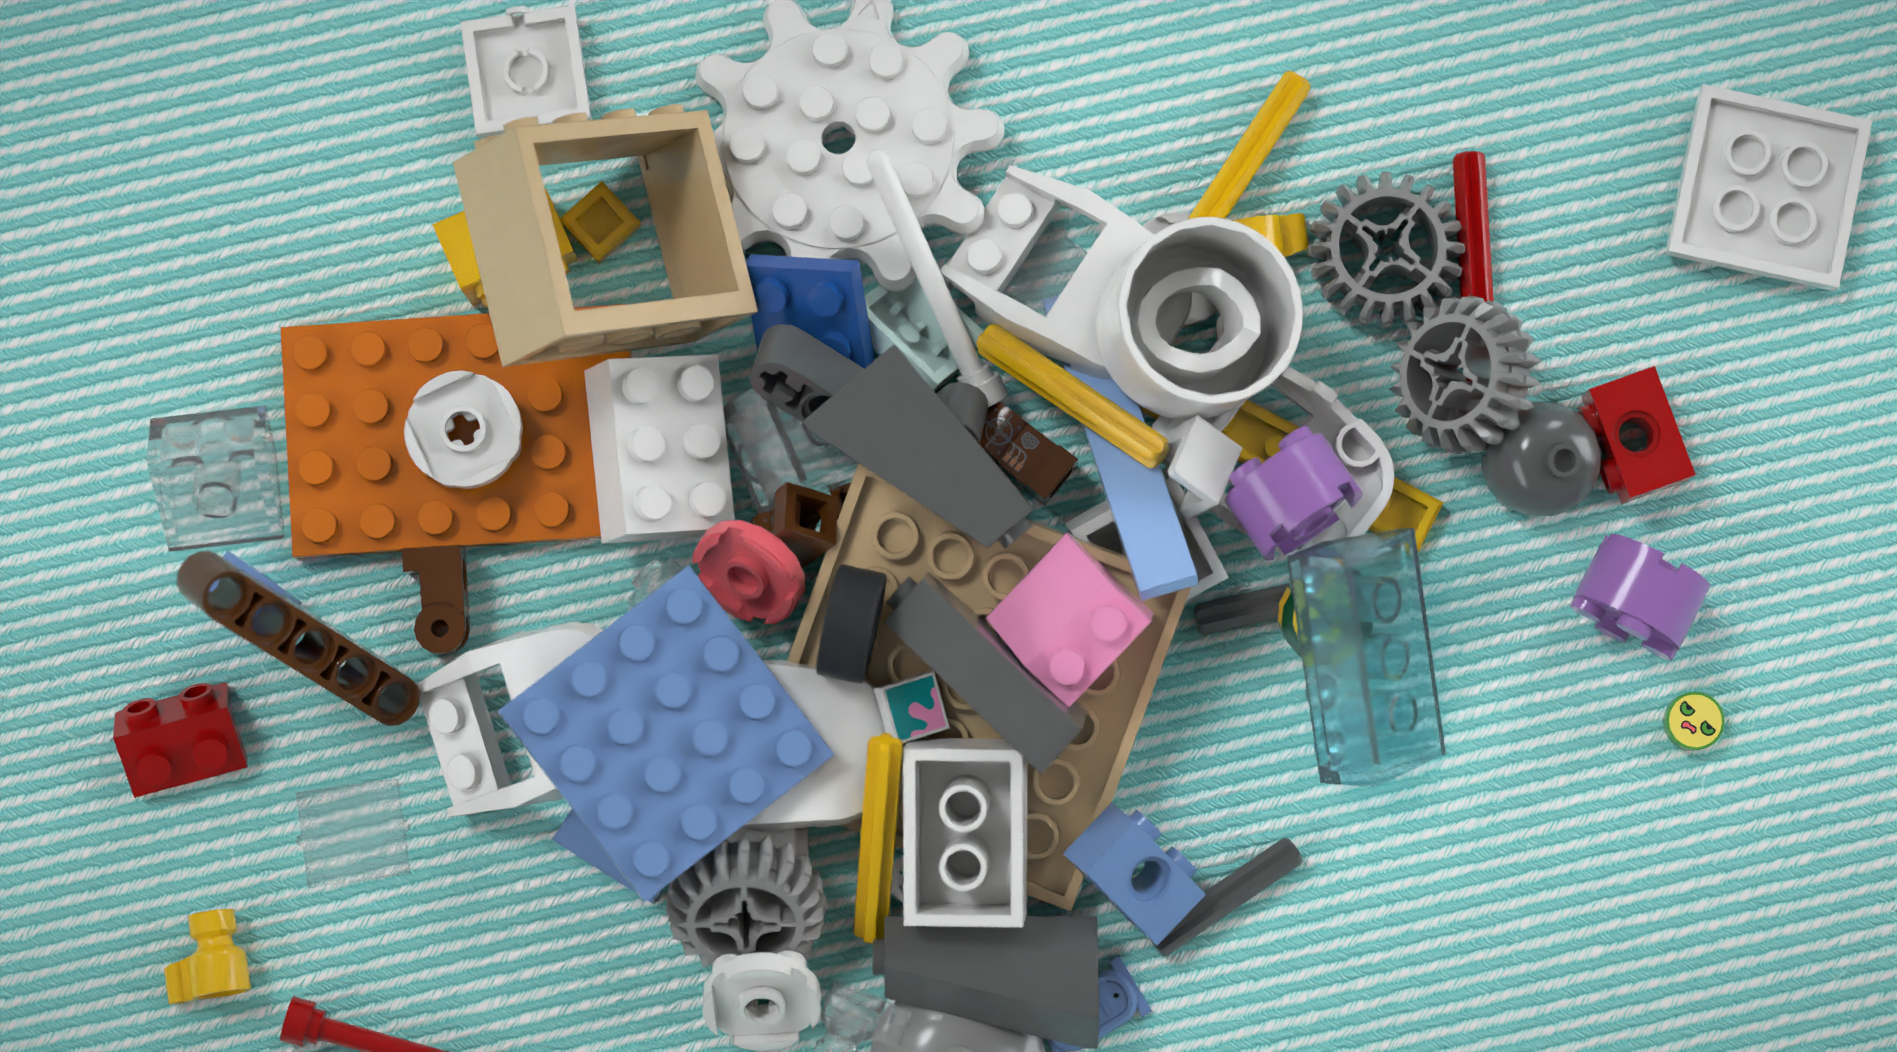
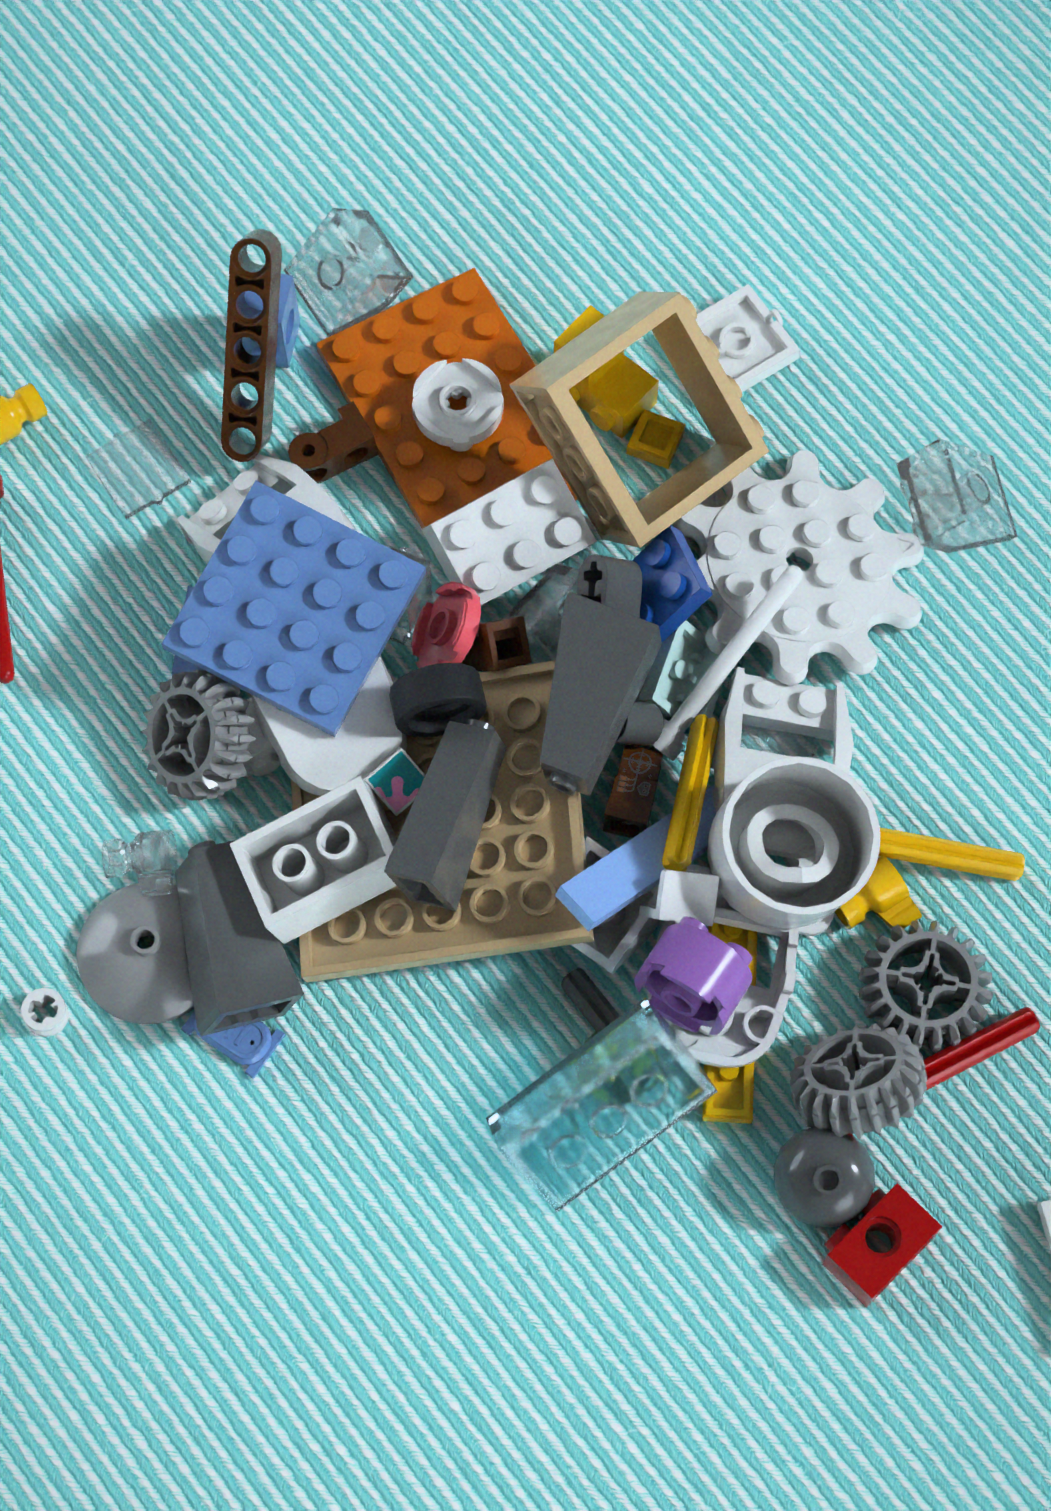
camera: 65 degrees right, 15 degrees down
red bracket [113,683,248,798] -> none
white plate [703,950,821,1051] -> none
yellow axle [853,733,903,944] -> none
bright pink slope [986,532,1153,708] -> none
medium blue brick [1062,803,1206,945] -> none
dark grey axle [1149,838,1303,956] -> none
medium lavender brick [1569,534,1711,661] -> none
light yellow tile [1663,692,1725,751] -> none

